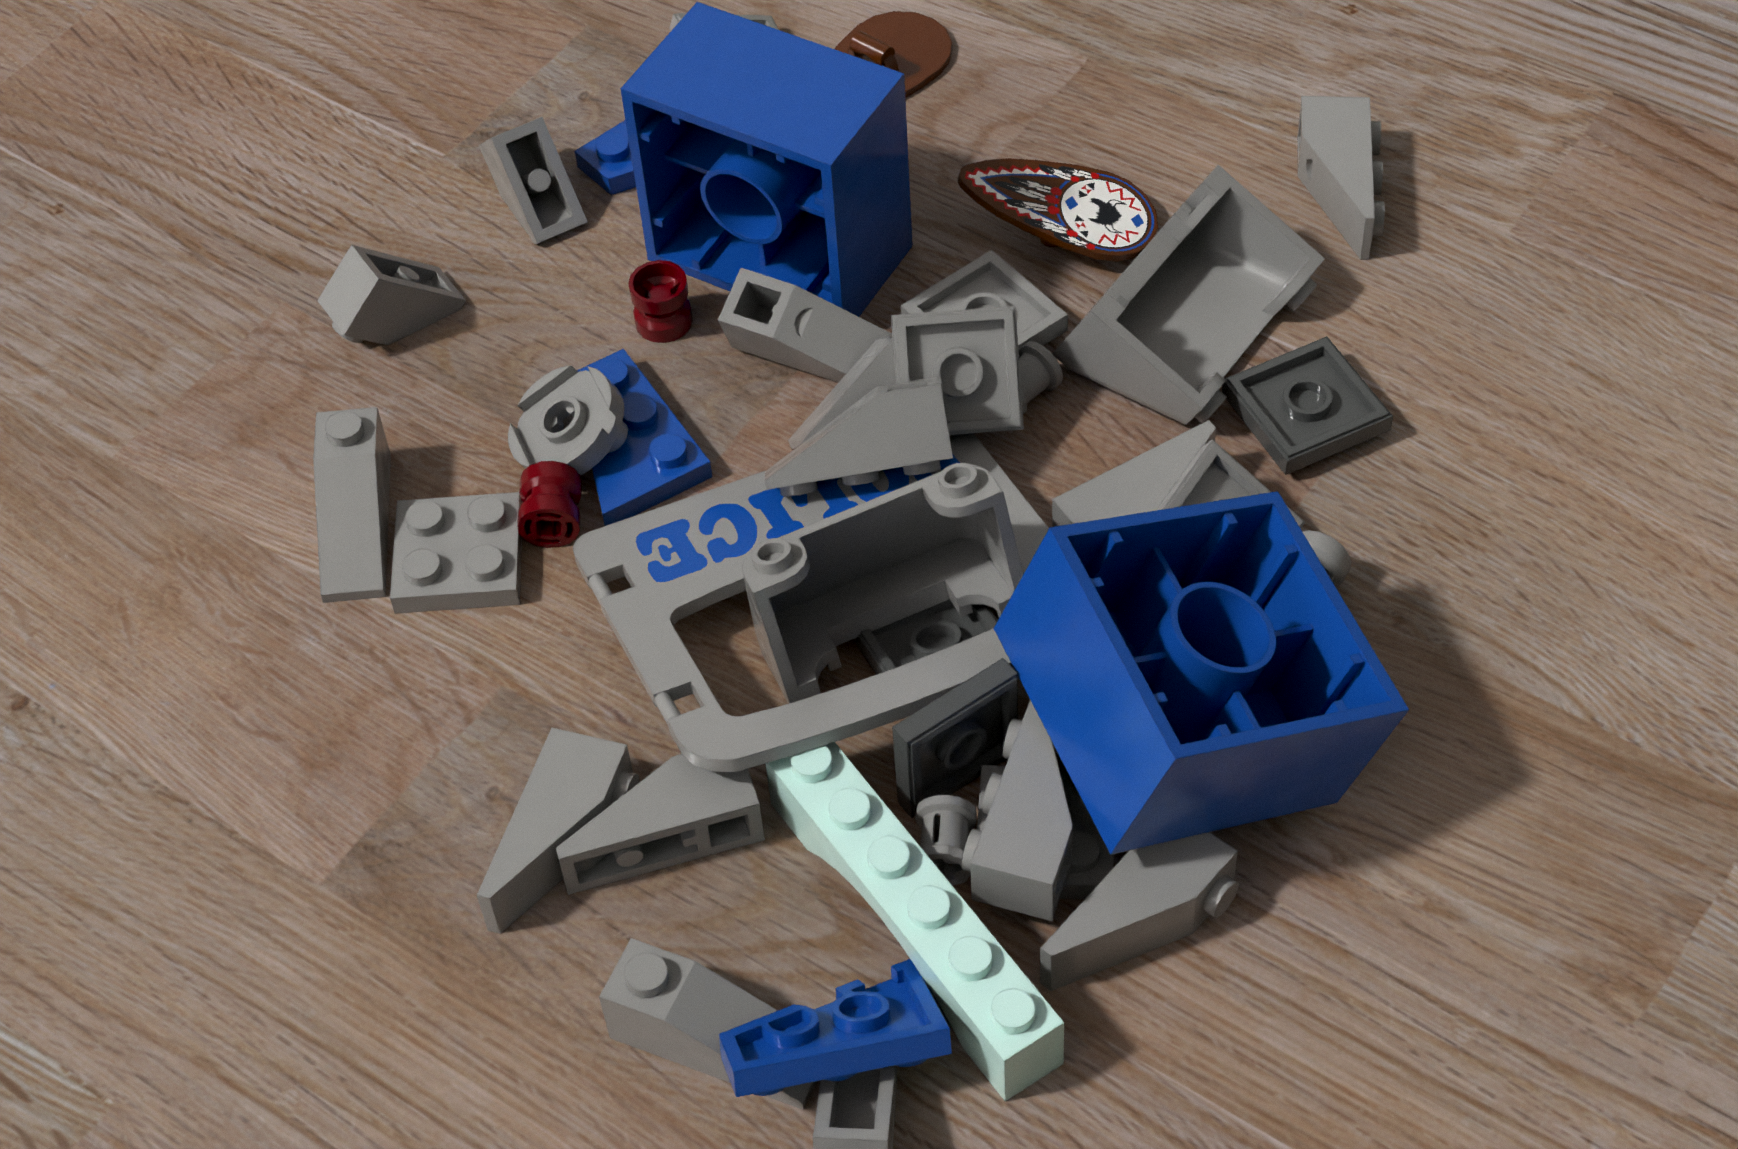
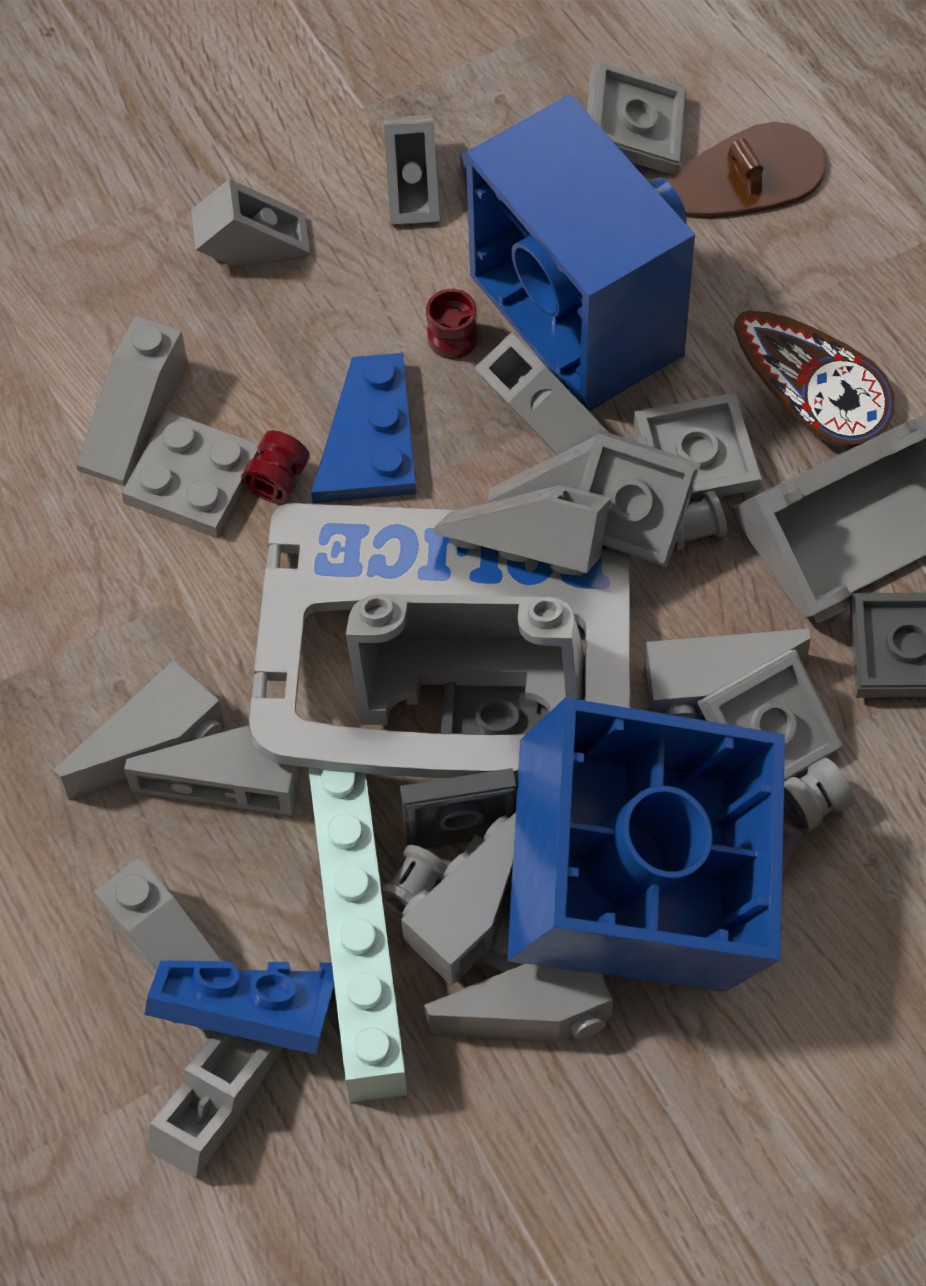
camera: 25 degrees right, 10 degrees up
light grey plate [508,365,628,475] -> none

